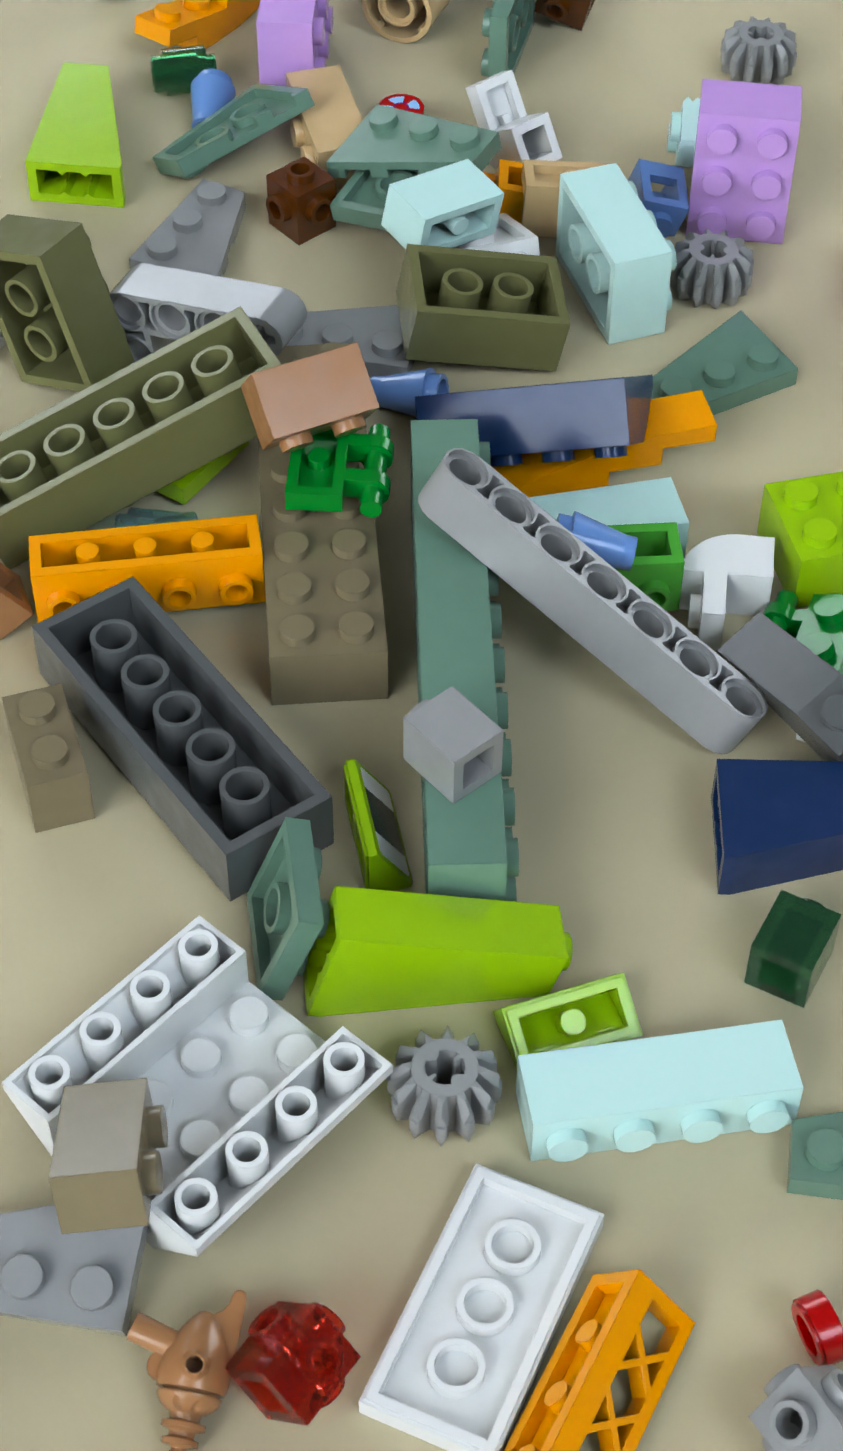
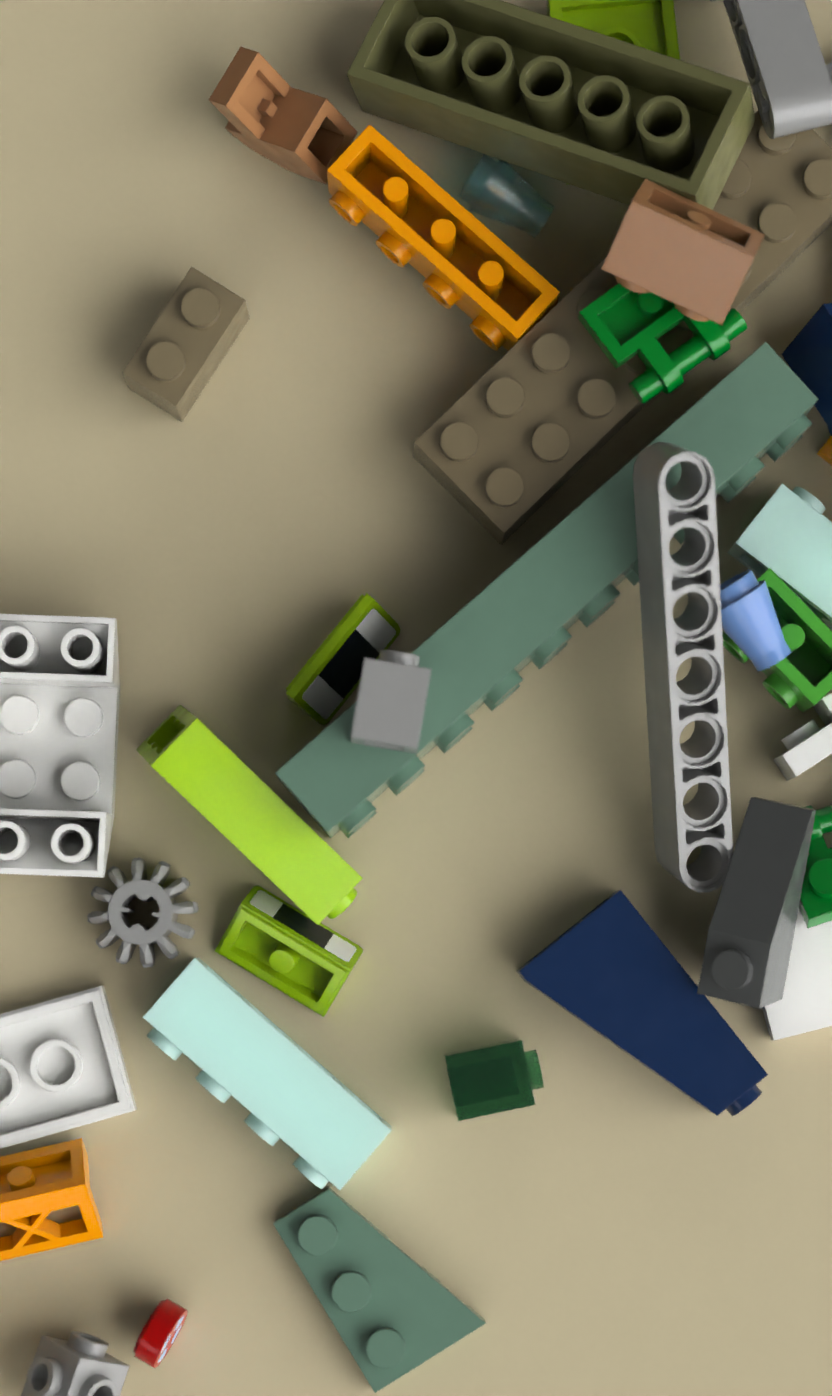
camera: 45 degrees right, 35 degrees up
dark grey brick [32,577,334,902] -> none
sand green plate [247,817,329,1001] -> none

